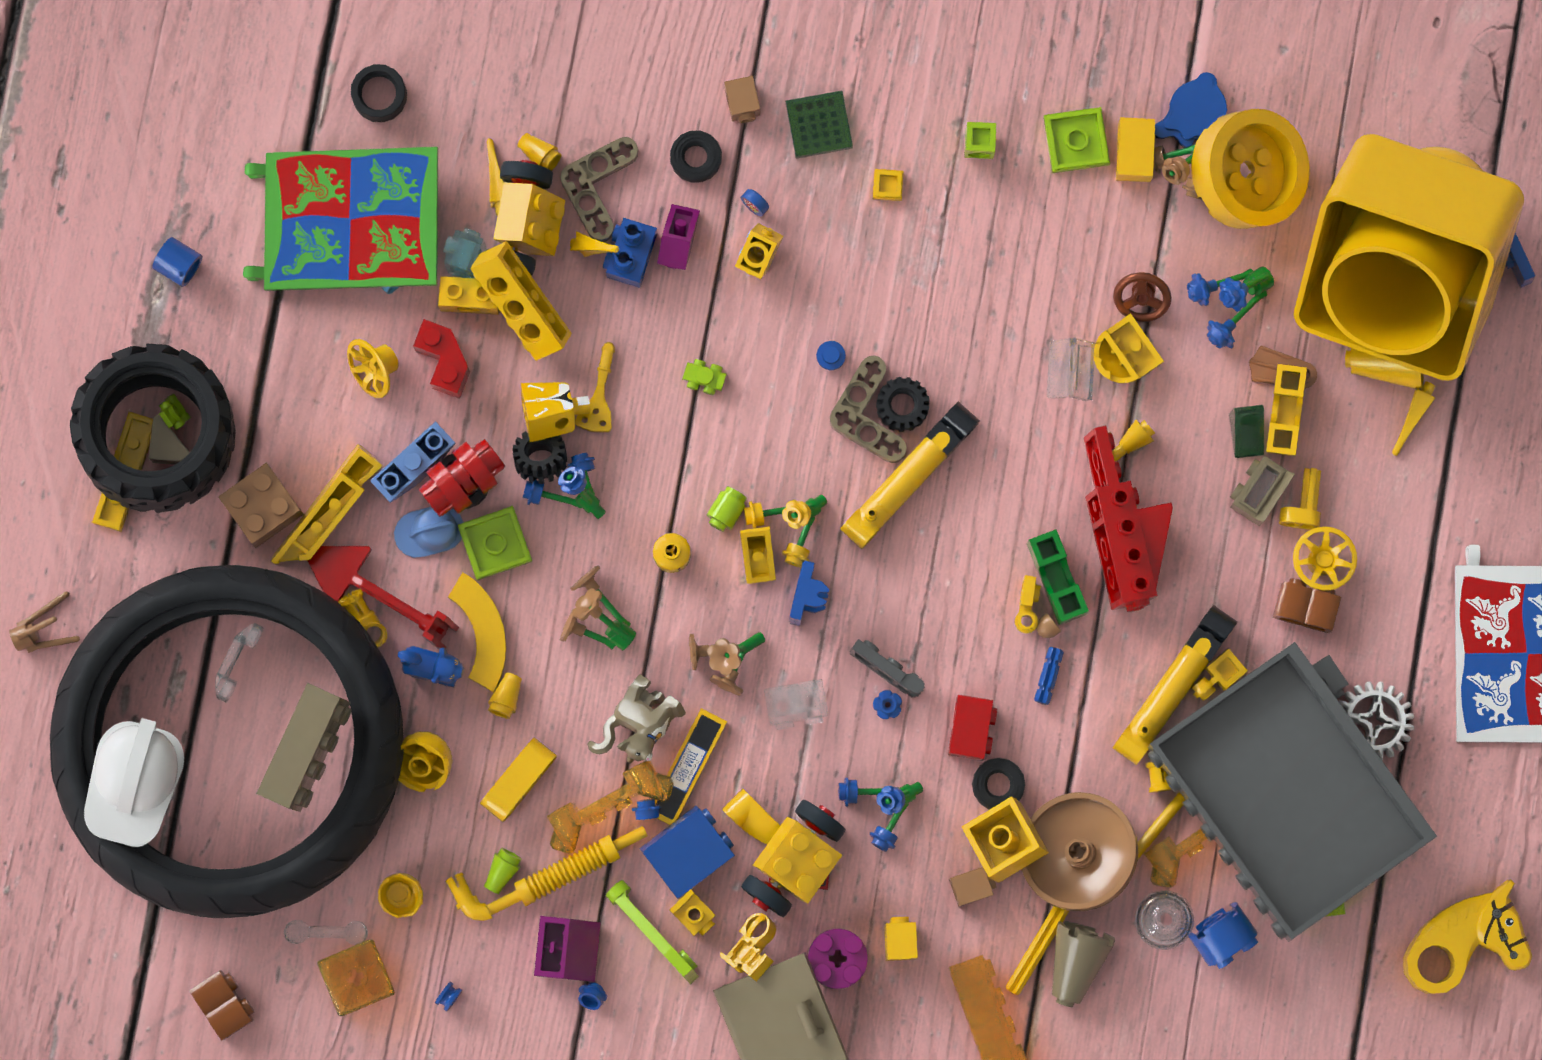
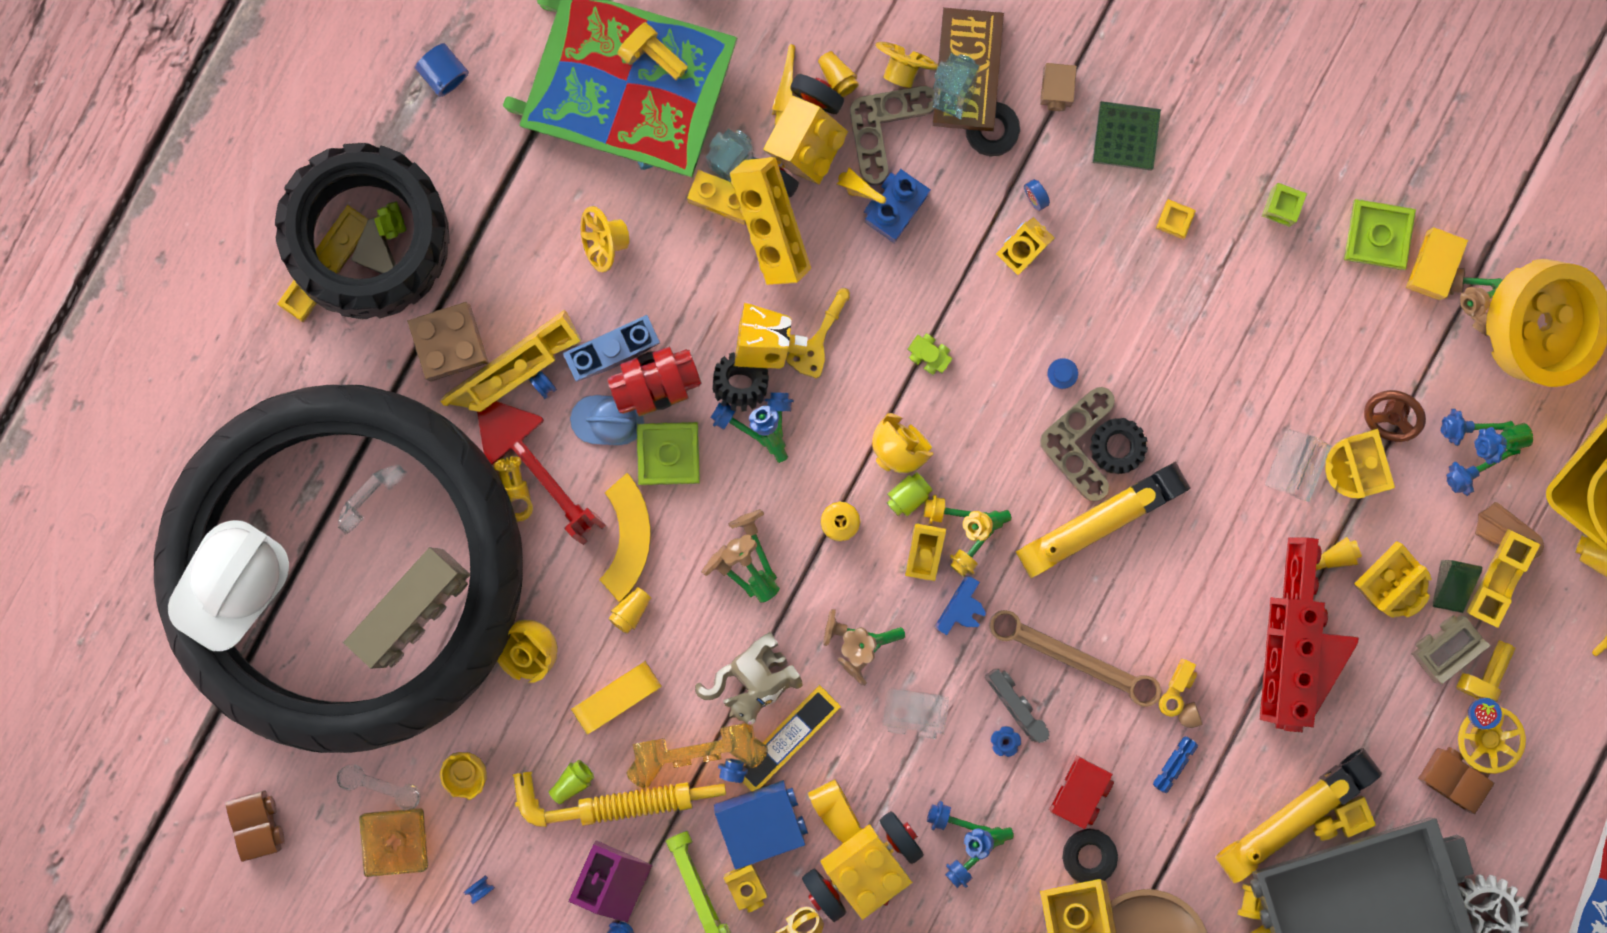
camera: 25 degrees right, 5 degrees up
medium nougat plant [9,591,80,653] -> none
blue animal [398,646,464,688] -> none
red brick [413,319,470,399] -> none
magenta slope [657,204,700,270] -> none
green arch [1027,529,1089,625] -> none
blue tile [1155,72,1227,148] -> none
none -> blue bush [529,370,557,399]
none -> yellow piece [617,22,688,81]
none -> yellow cylinder [872,413,933,473]
none -> yellow wheel [875,42,939,88]
none -> reddish brown tile [933,7,1004,132]
none -> clear light blue brick [933,53,979,119]
none -> medium nougat piece [989,610,1161,707]
none -> yellow slope [1354,541,1432,618]
none -> tile [1468,698,1502,729]

